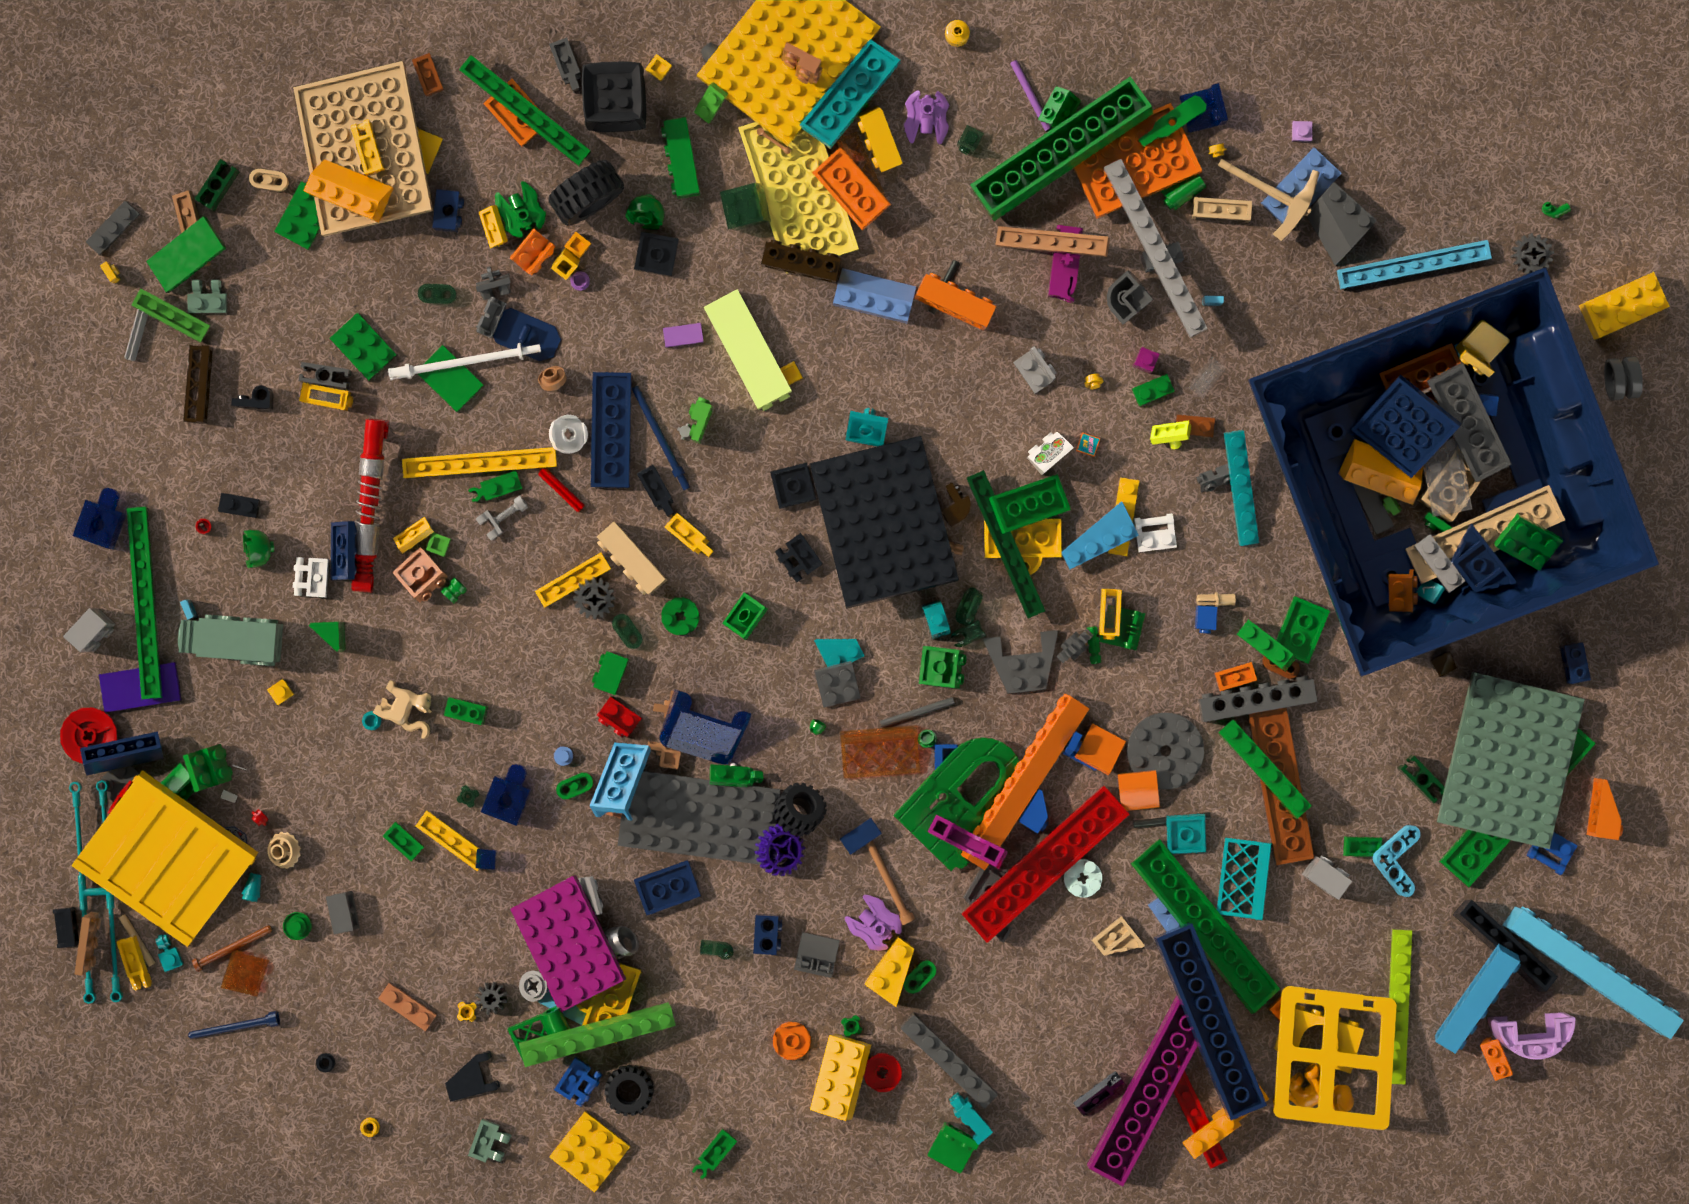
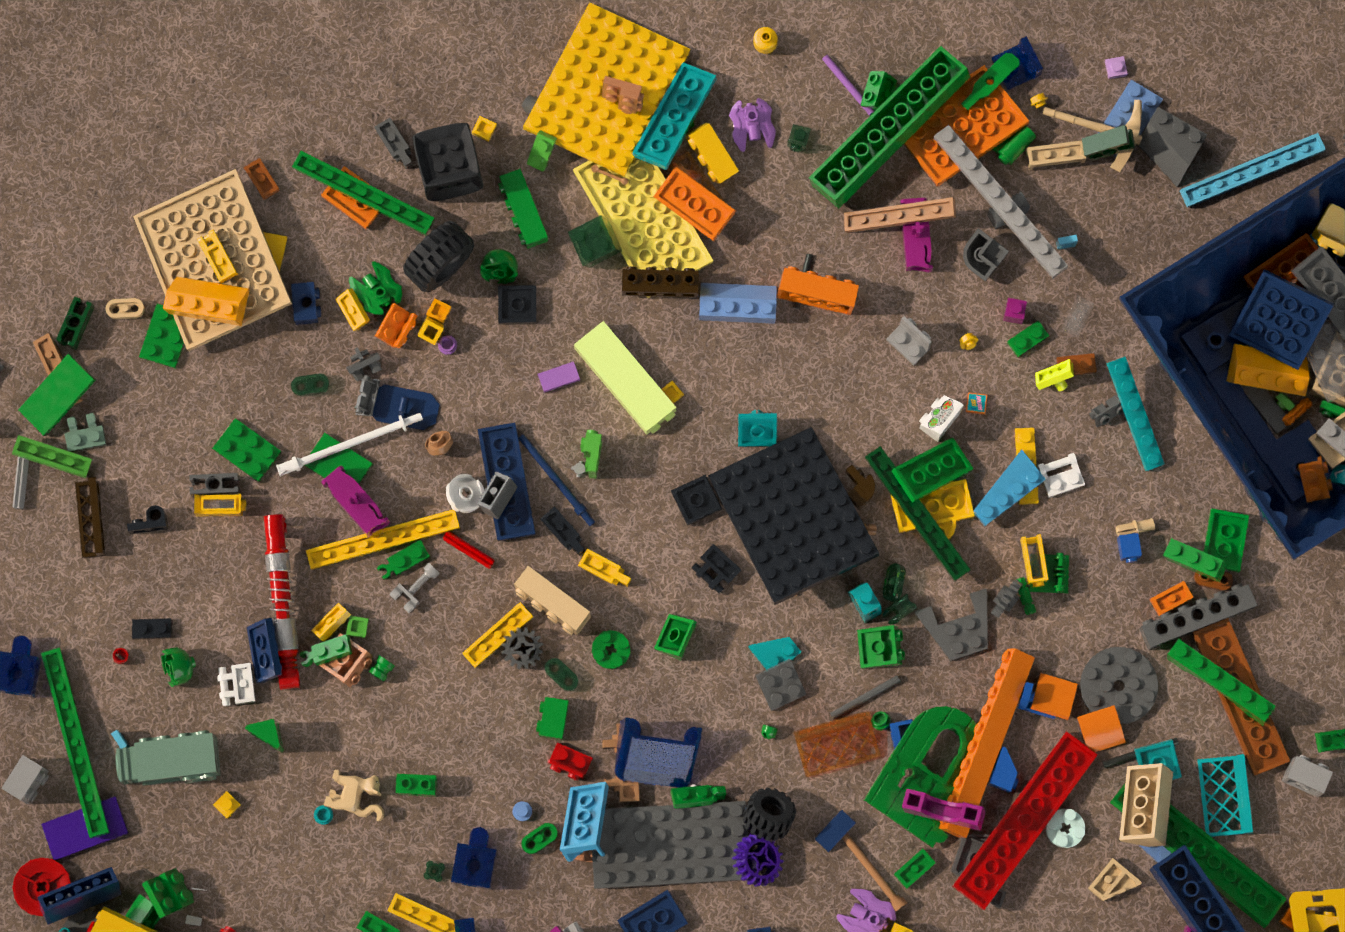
camera: 10 degrees left, 10 degrees down
none -> plate [299,634,353,667]
none -> magenta piece [321,465,390,538]
none -> dark grey brick [477,472,517,519]
none -> green plate [893,848,936,889]
none -> piece [1082,125,1135,161]
none -> tan slope [1119,763,1173,847]
none -> orange axle [1282,398,1312,426]

